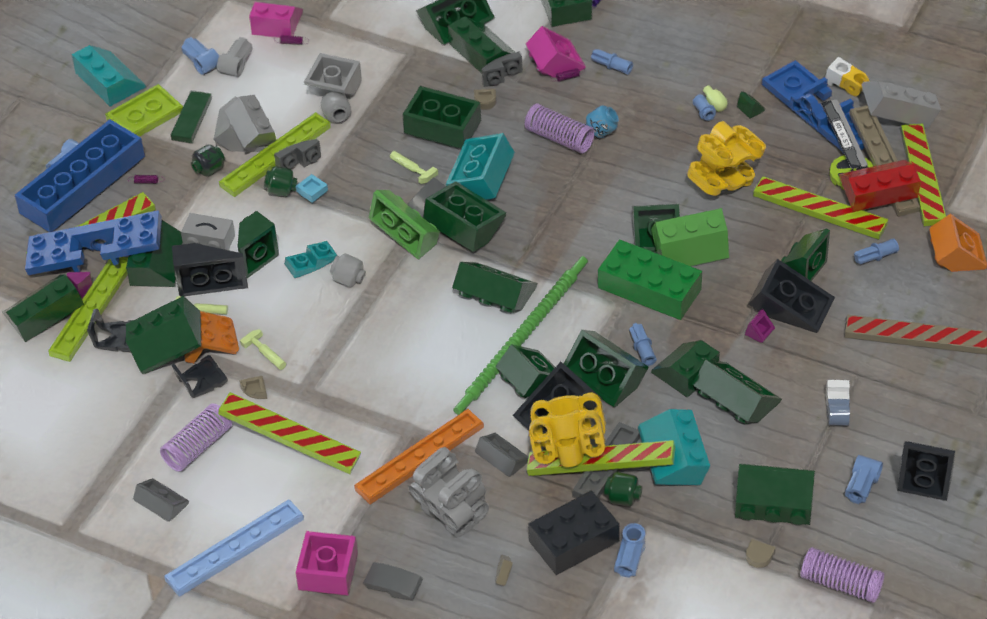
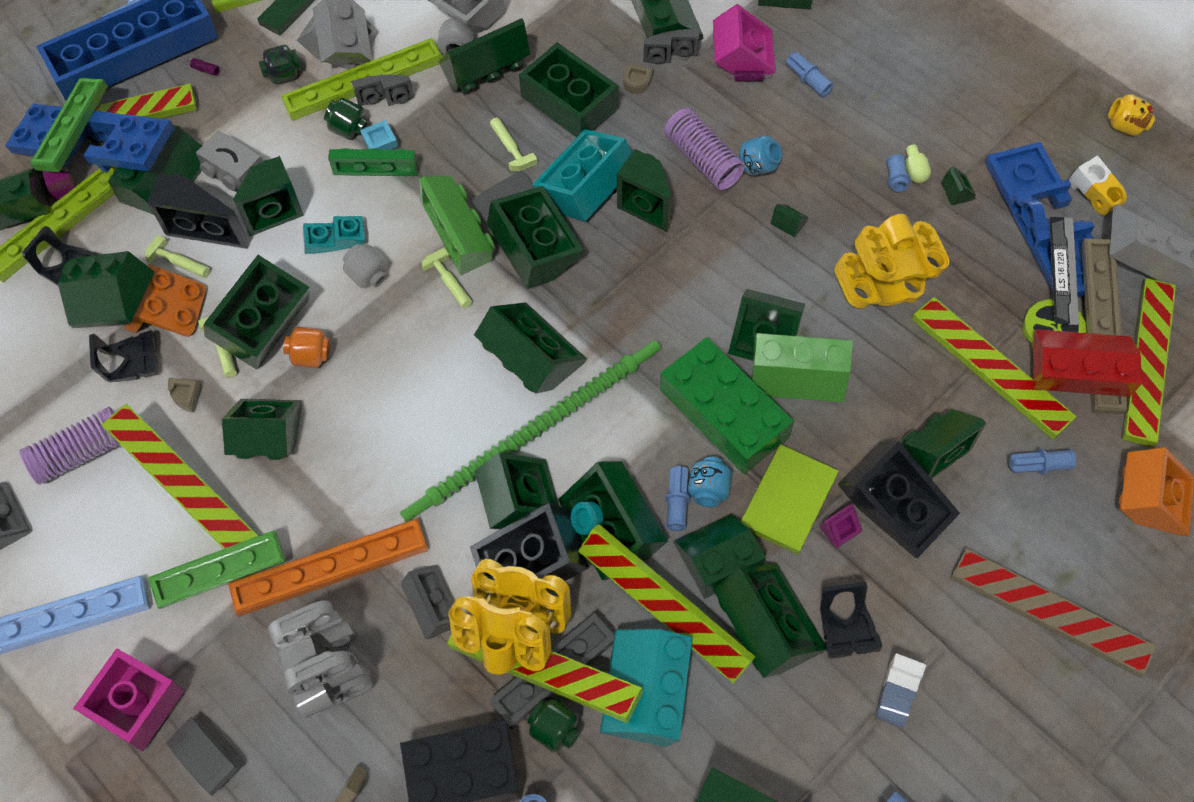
camera: 20 degrees right, 15 degrees up
none -> bright green tile [30,78,108,172]
none -> bright green tile [148,530,287,609]
none -> dark green brick [203,254,310,370]
none -> dark green slope [222,399,302,460]
none -> orange head [283,327,330,368]
none -> green plate [328,148,419,176]
none -> yellowish green piece [422,248,472,308]
none -> dark green slope [439,18,530,93]
none -> teal tile [571,501,603,535]
none -> lime tile [578,524,755,684]
none -> dark green slope [617,149,672,232]
none -> dark azure head [688,457,732,507]
none -> lime tile [741,444,839,555]
none -> dark green slope [770,204,809,238]
none -> black piece [820,581,882,659]
none -> yellow head [1108,94,1155,136]

